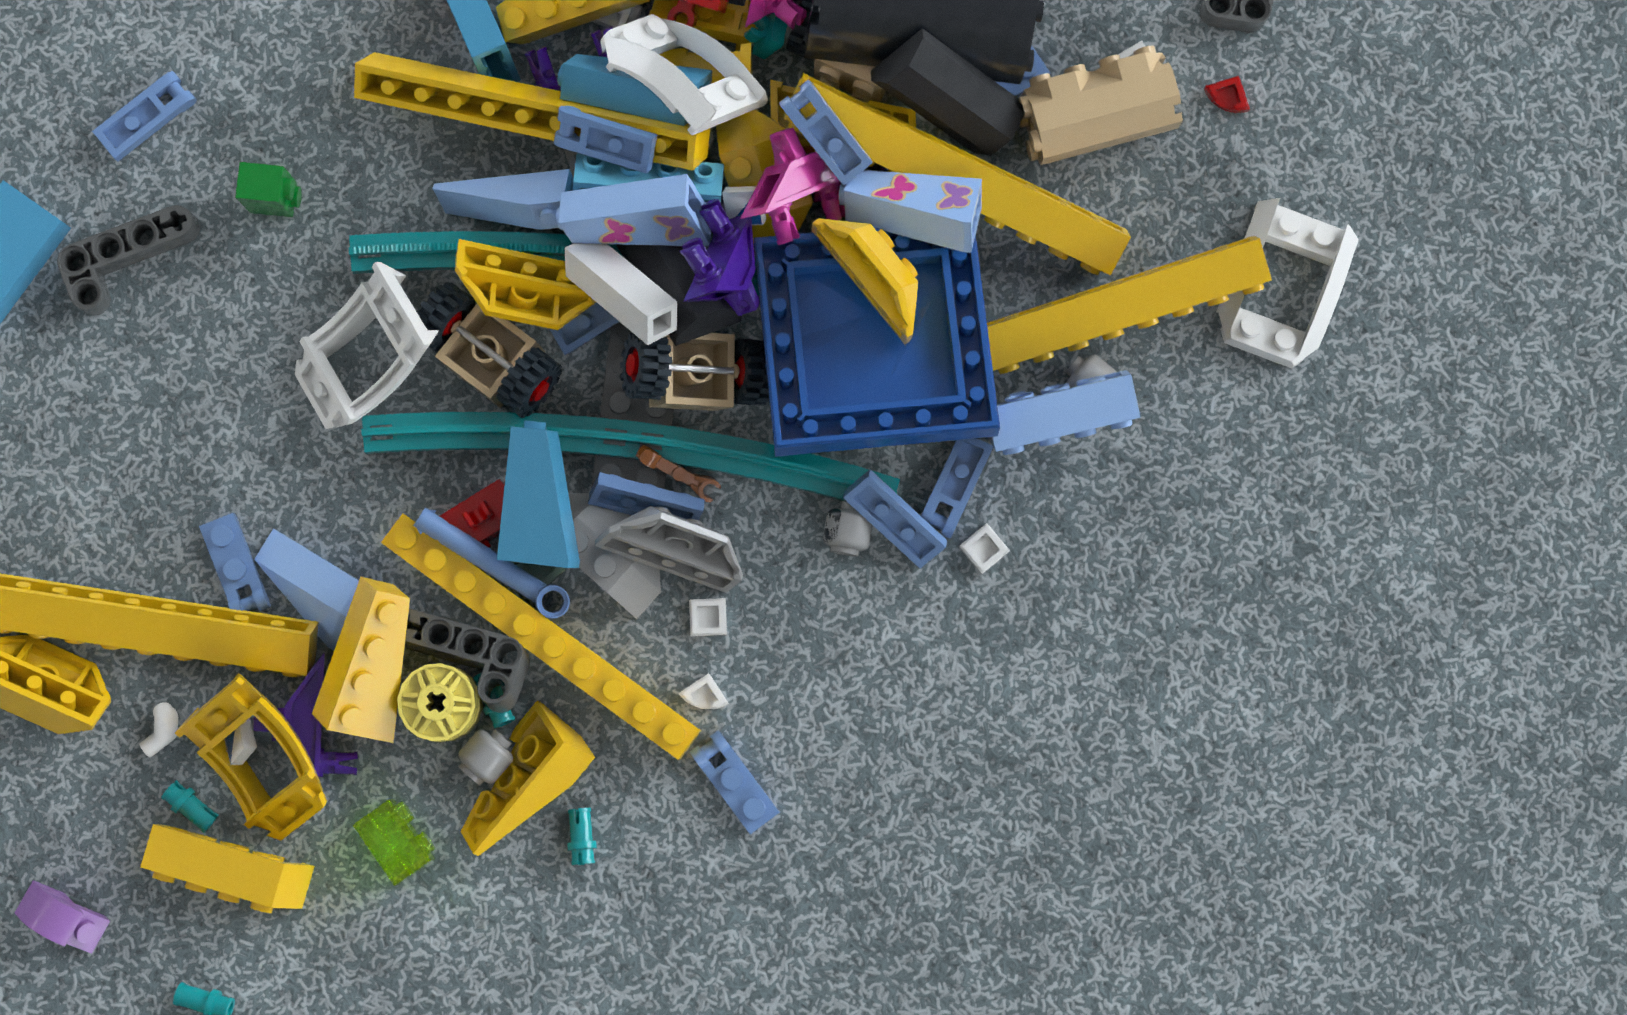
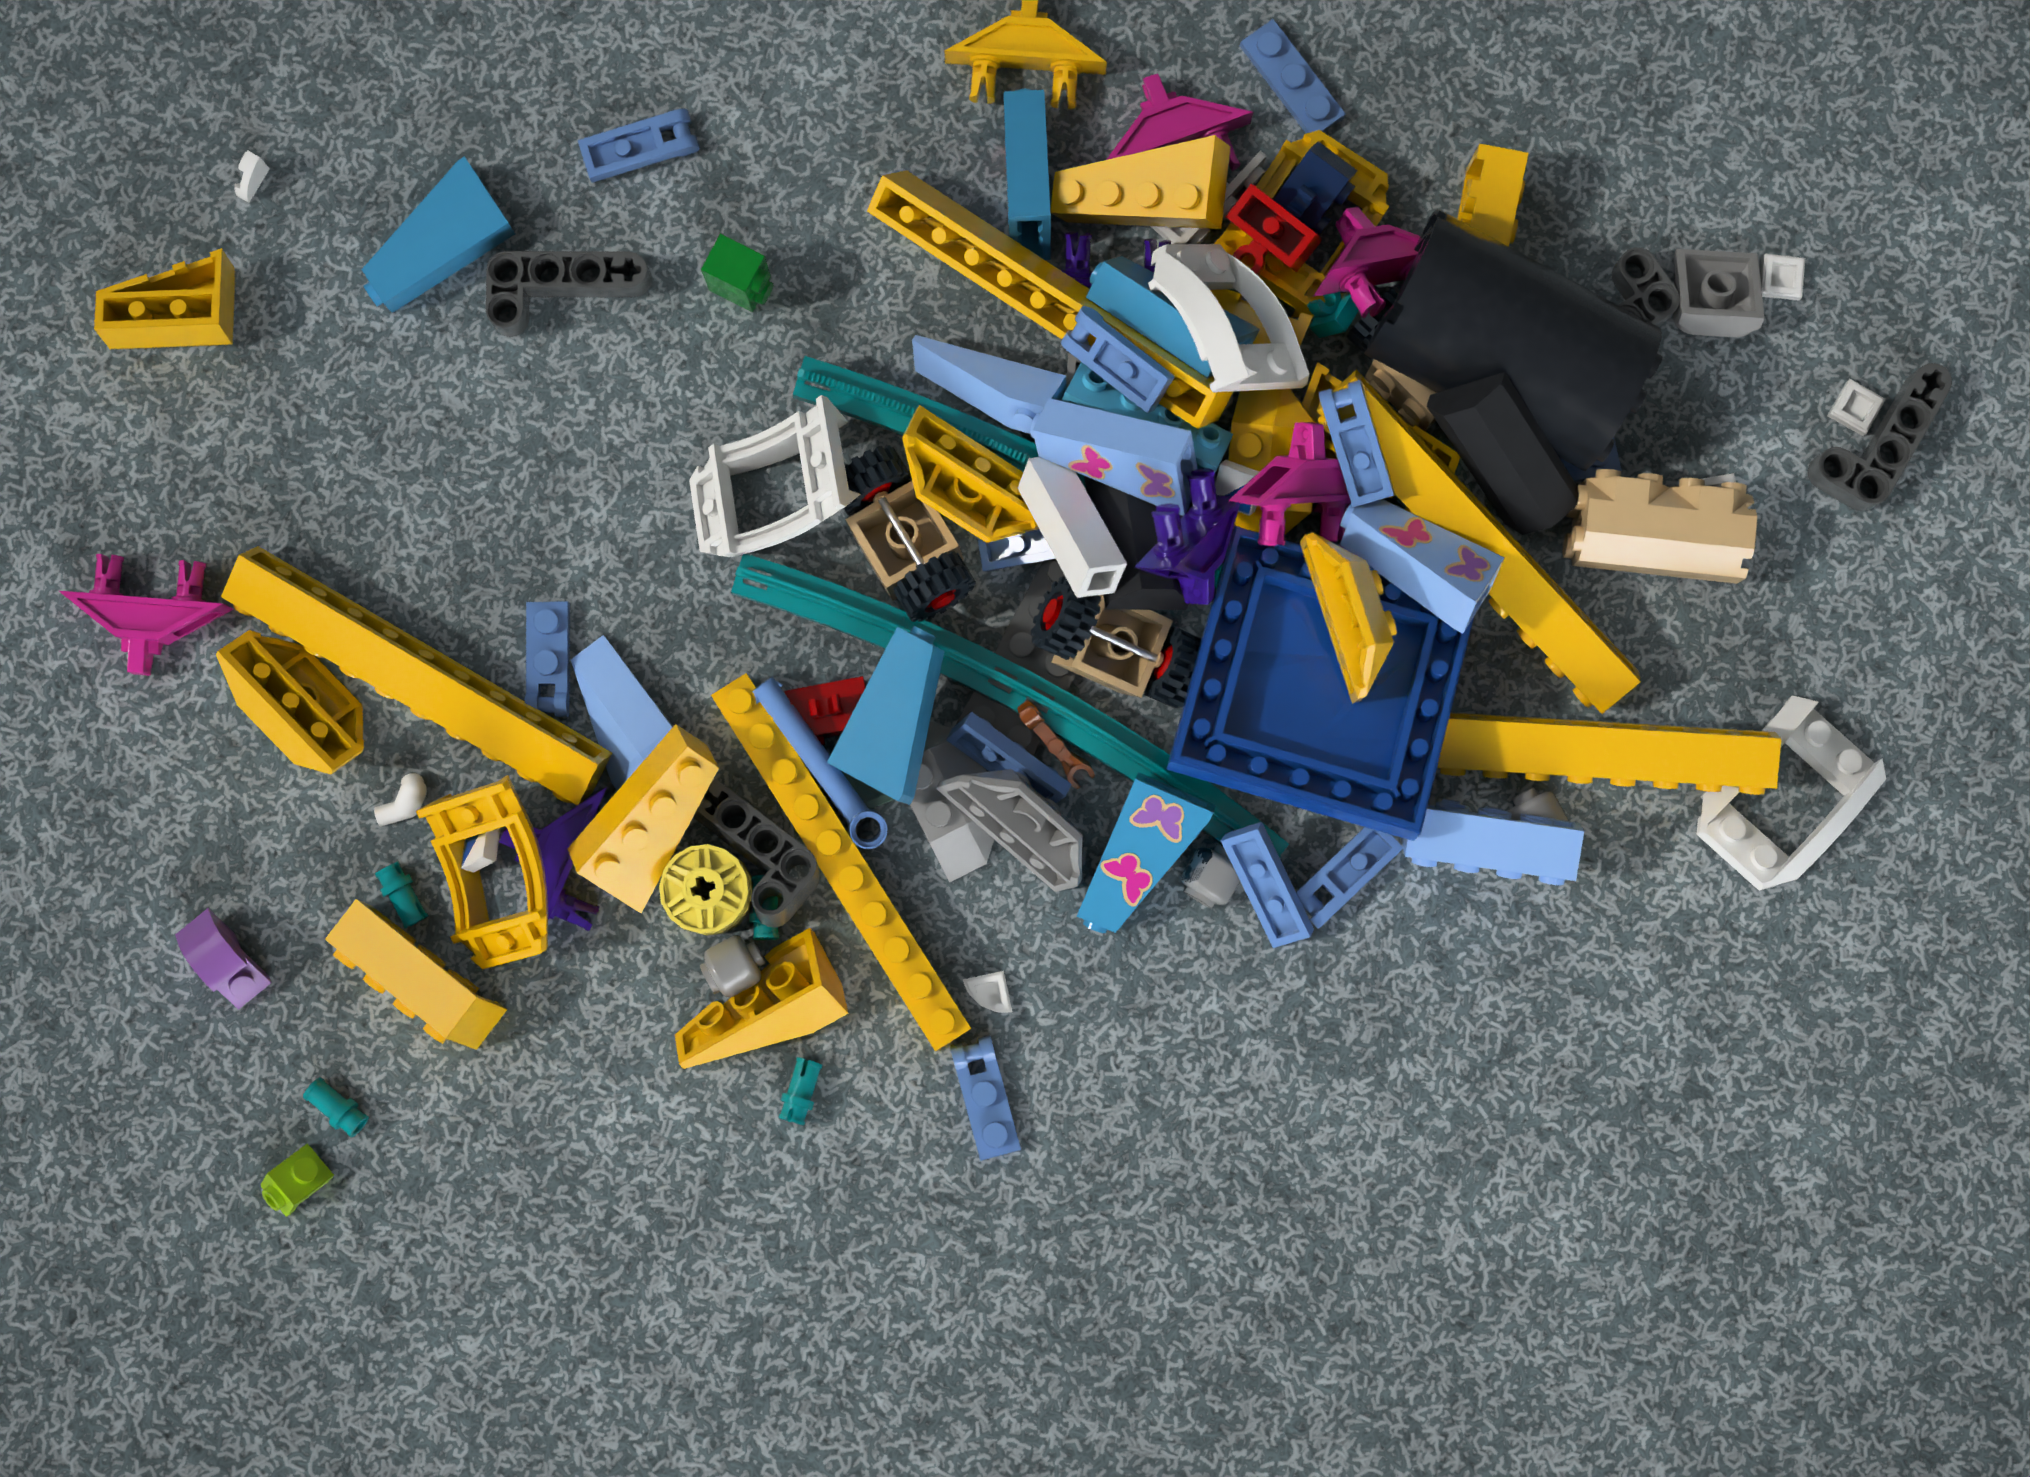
camera: 25 degrees right, 0 degrees up
clear neon green brick [353,799,435,886] -> none
white tile [689,598,727,637] -> none
white tile [959,523,1010,574] -> none
red tile [1204,76,1250,113] -> none
none -> dark azure slope [1077,772,1216,933]

